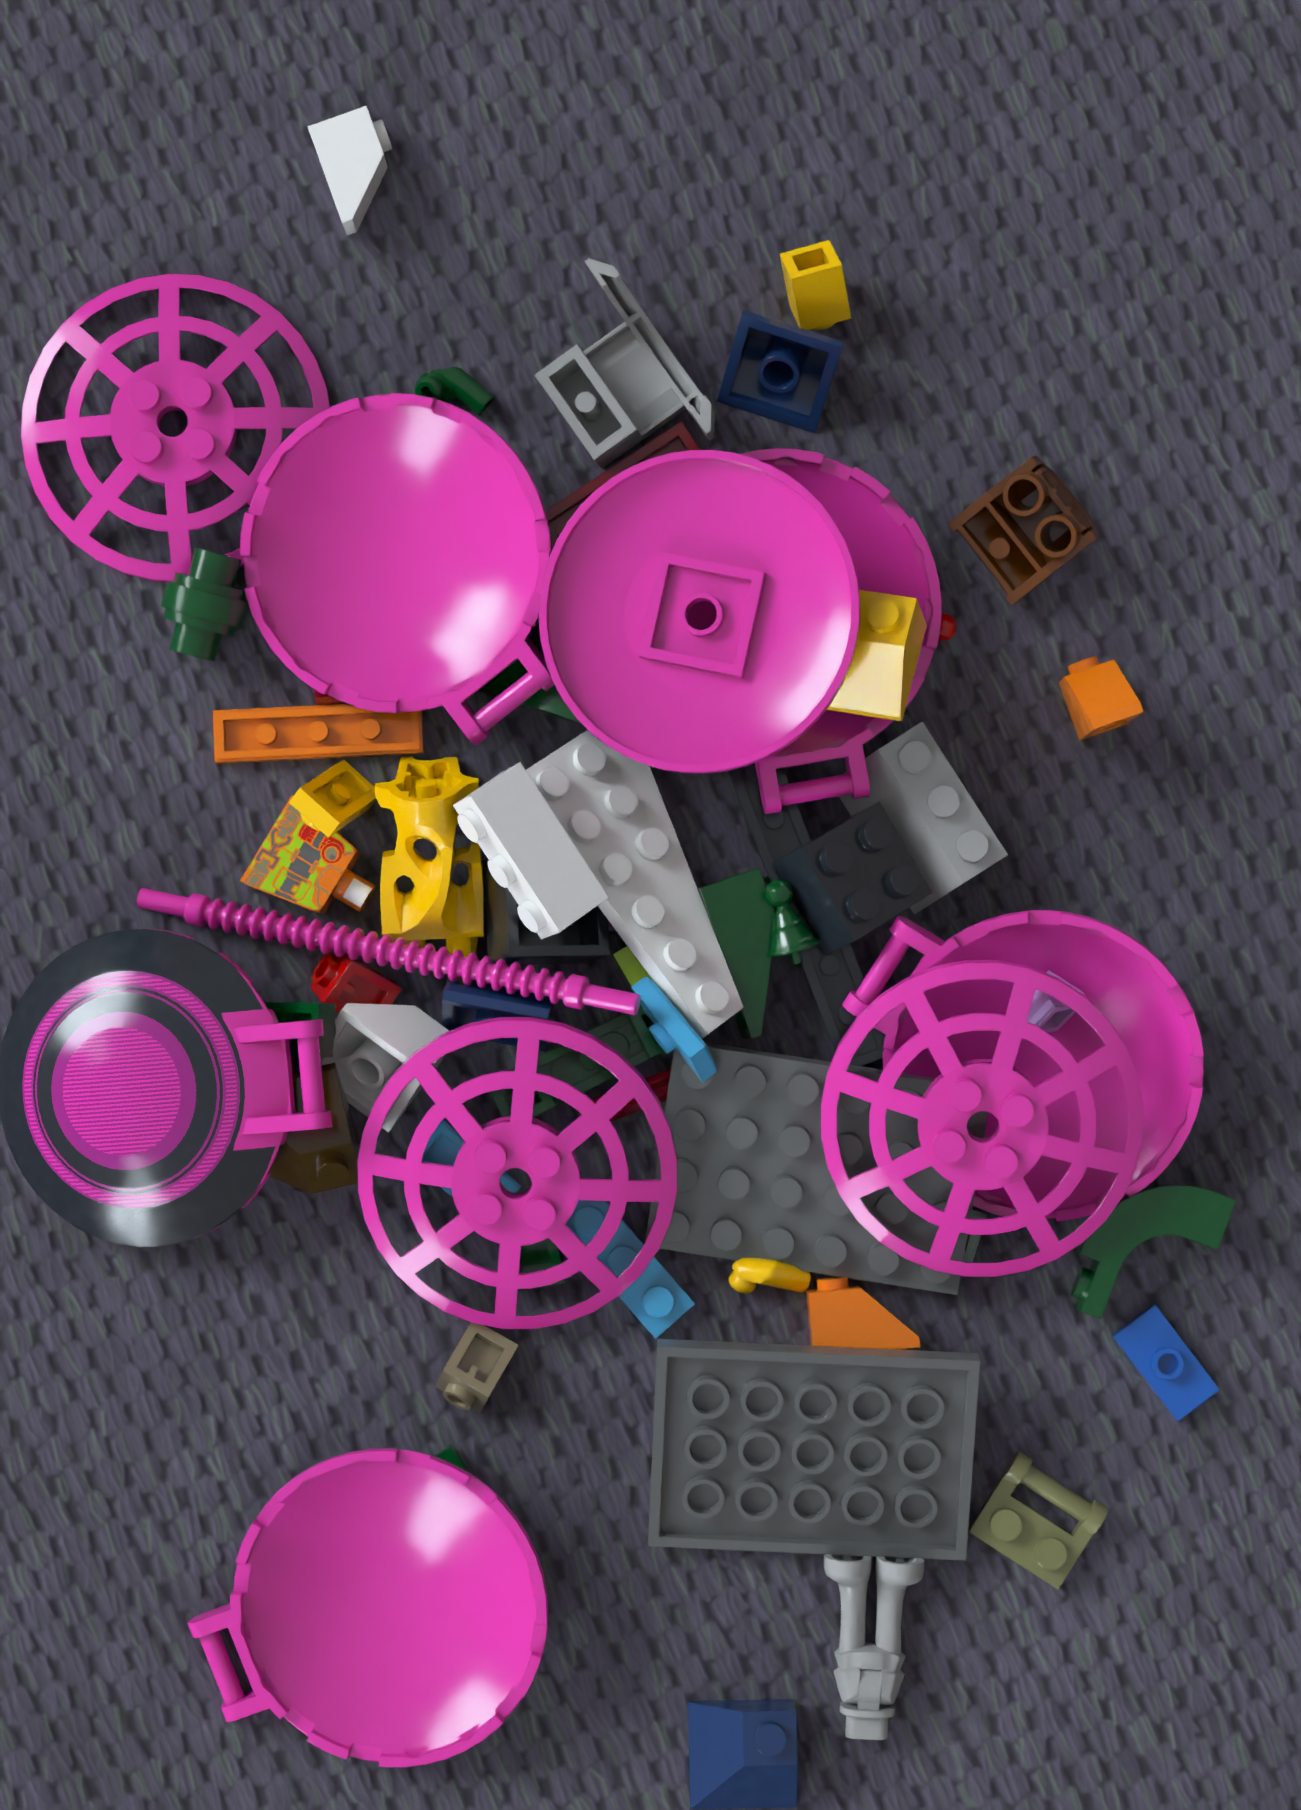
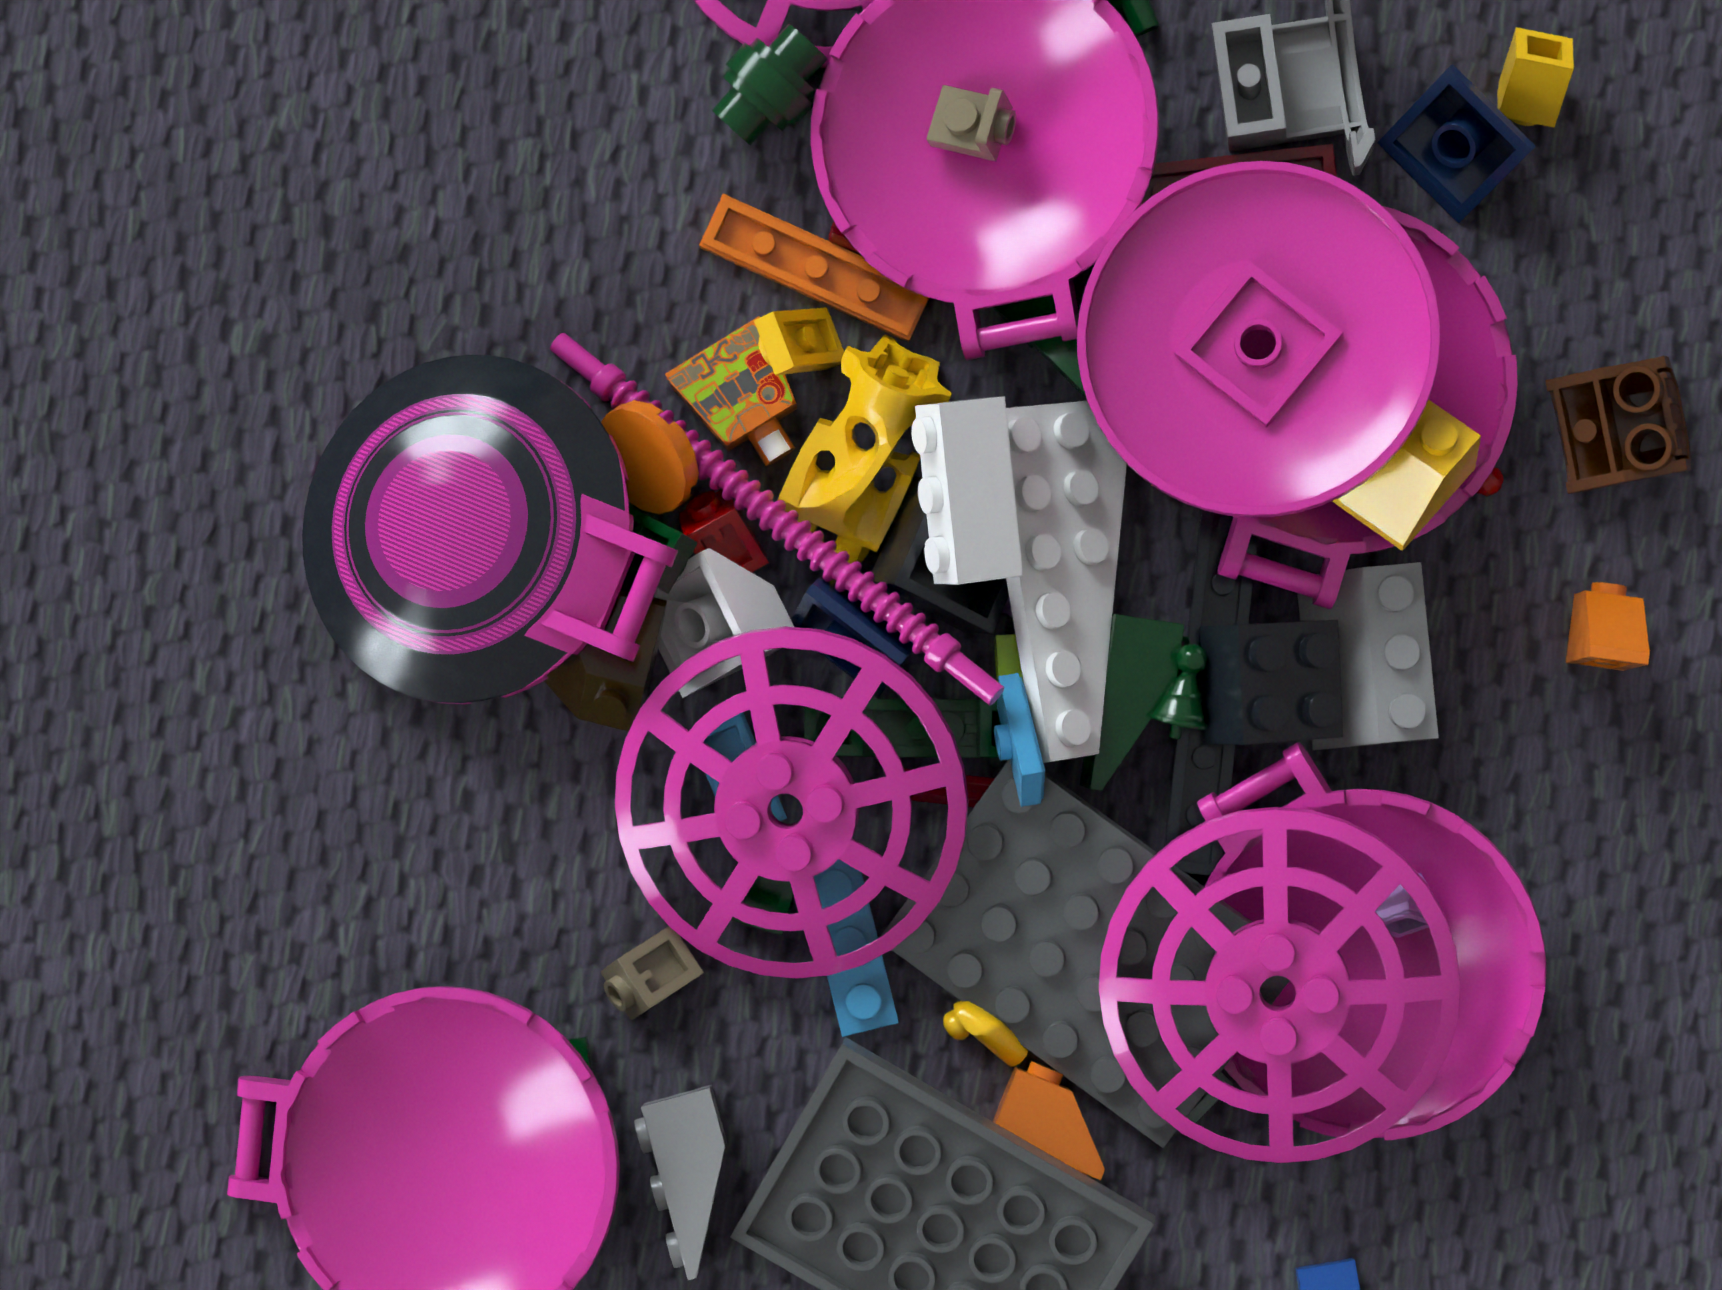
camera: 25 degrees right, 0 degrees up
dark green arch [1071,1184,1236,1319] -> none
none -> orange tile [601,400,699,514]
none -> light grey slope [634,1085,727,1280]
none -> dark tan bracket [926,85,1016,161]

